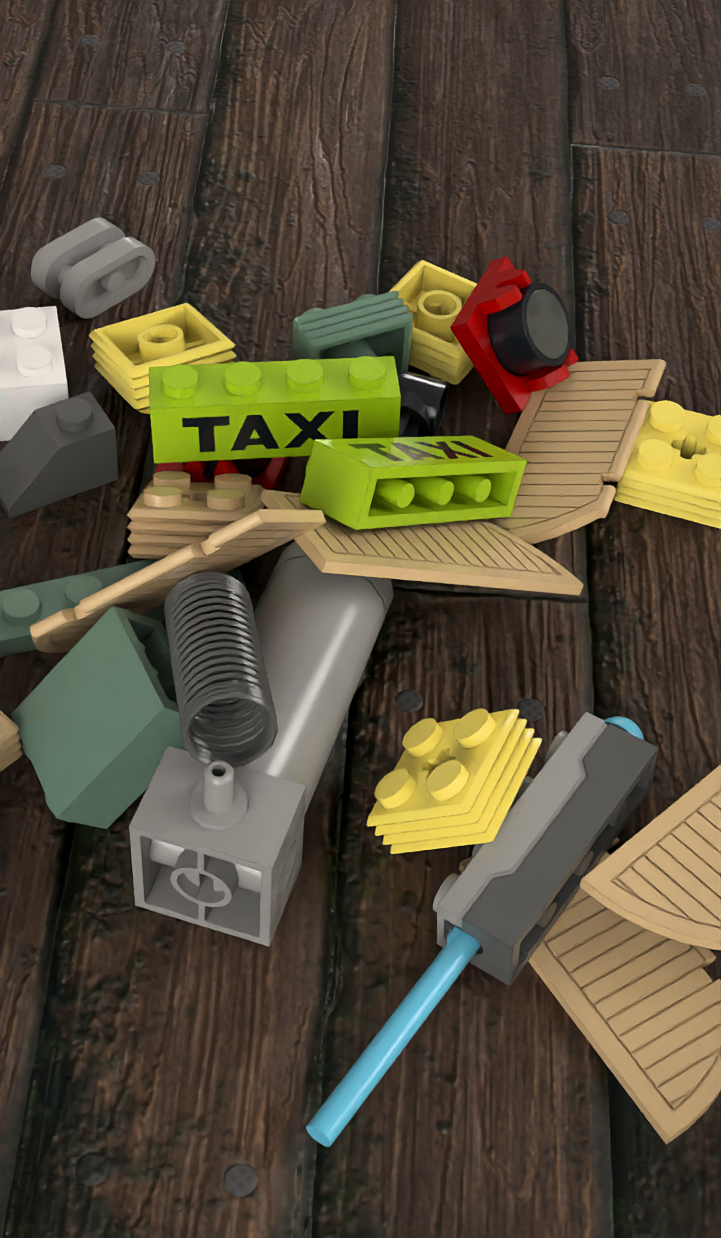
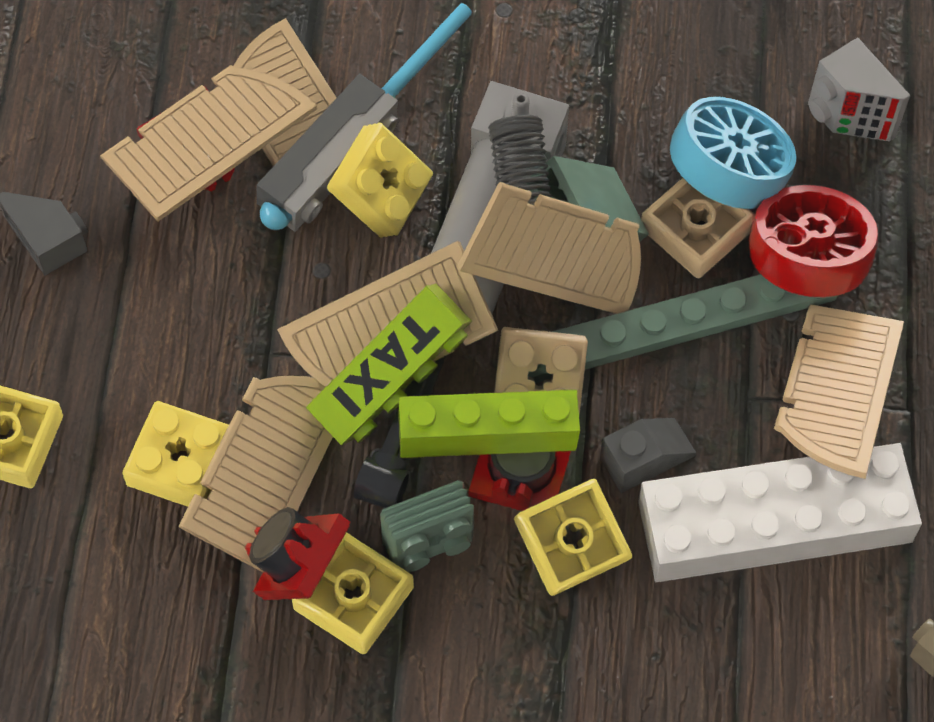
camera: 175 degrees left, 15 degrees up
light grey brick [31,218,155,319] -> none

